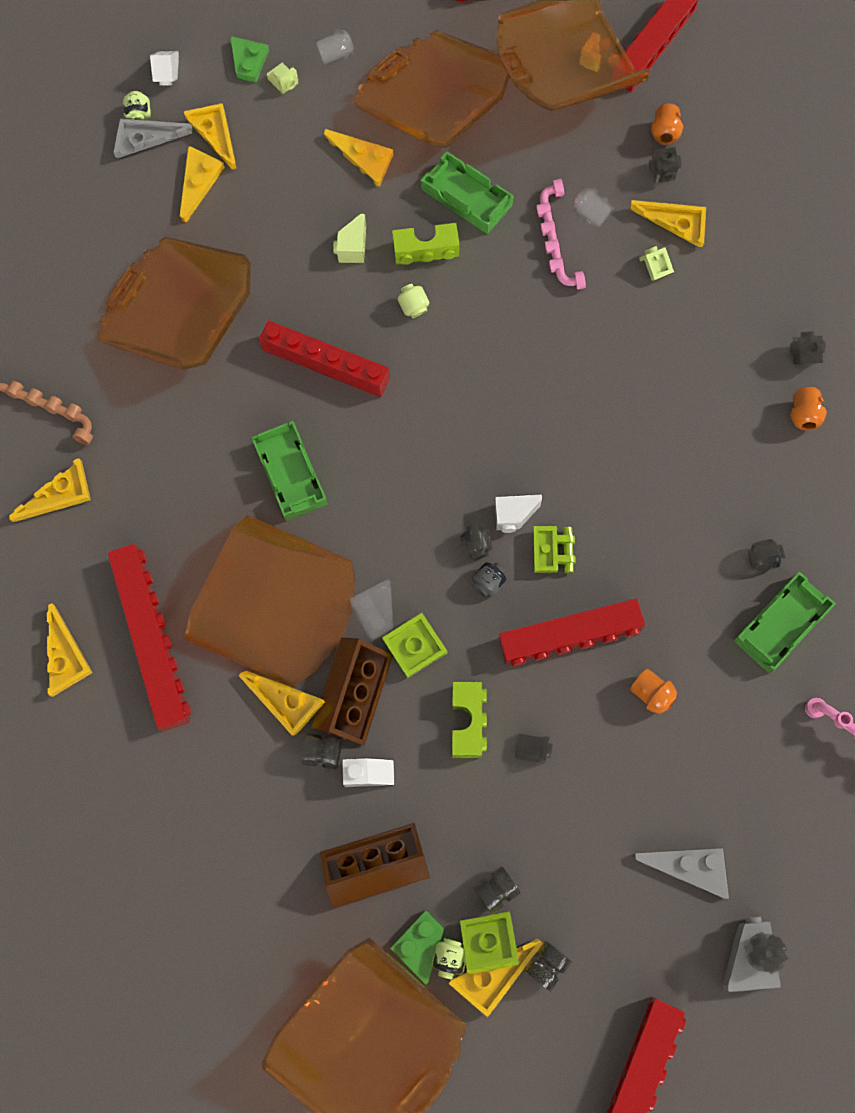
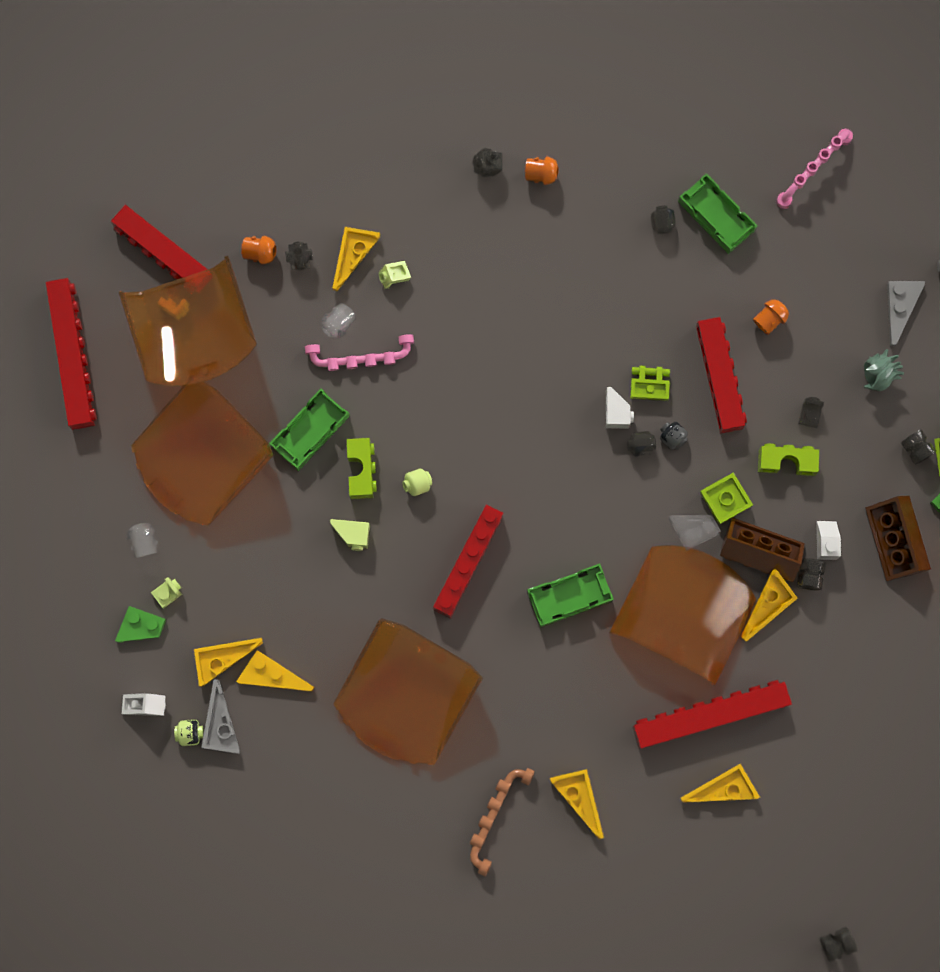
camera: 90 degrees left, 5 degrees up
yellow wing [324,129,393,187] -> none
none -> sand green hair [864,349,904,391]

